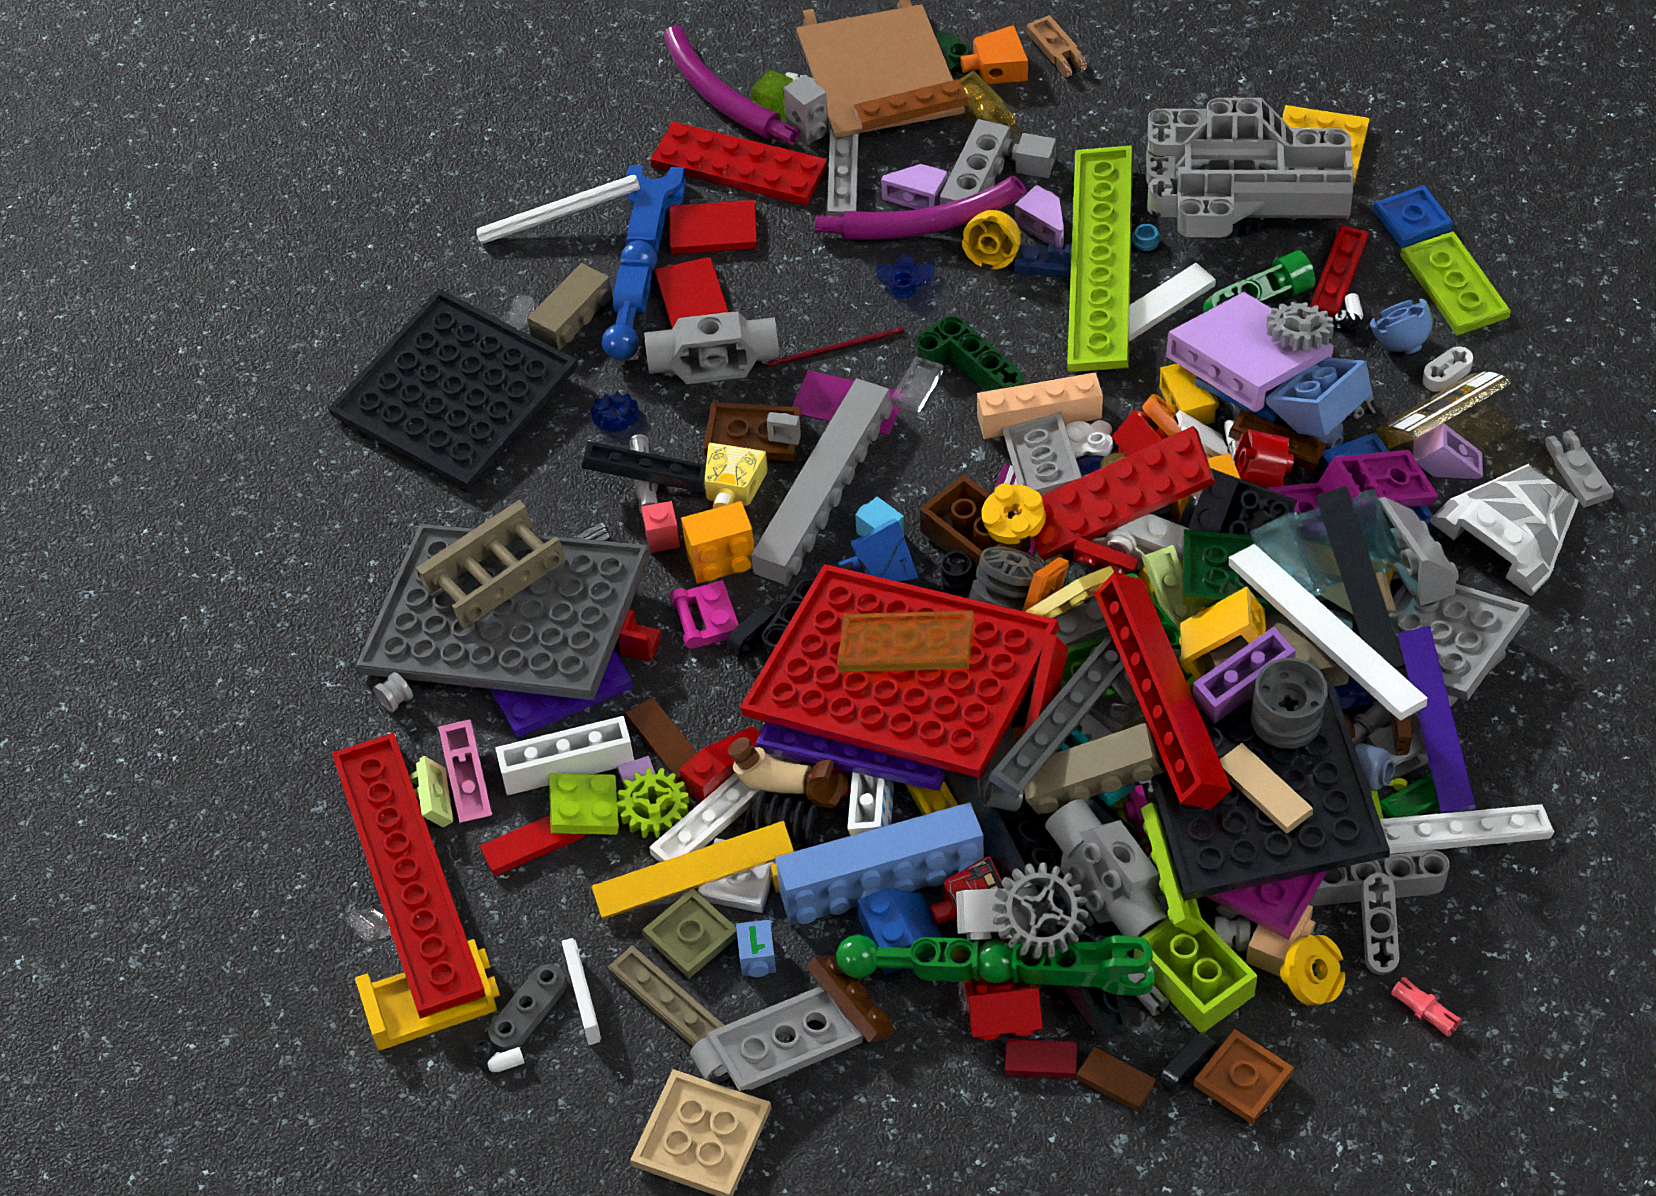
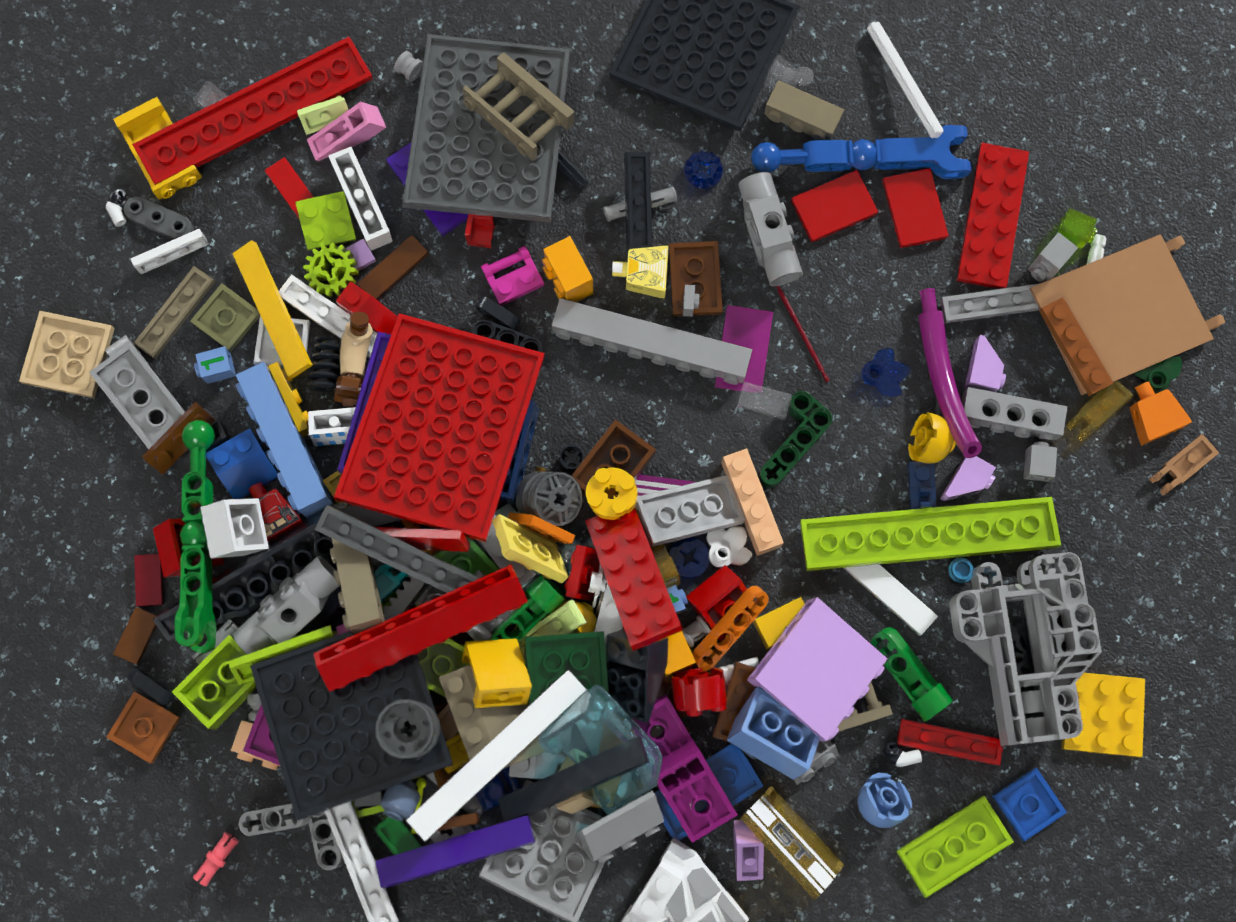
camera: 75 degrees right, 25 degrees up
coral brick [641,501,680,553] -> none
magenta animal [664,26,800,145] -> none
clear yellow tile [837,610,974,672] -> none
blue torso [838,518,918,582] -> none
medium azure brick [855,497,905,536] -> none
light grey gear [992,863,1088,959] -> none
white piece [1176,410,1228,457] -> none
medium lavender brick [1193,627,1296,724] -> none
tan tile [1220,743,1313,834] -> none
light grey gear [1266,302,1334,352] -> none
yellow plate [1280,935,1345,1006] -> none
white beam [1422,346,1473,392] -> none

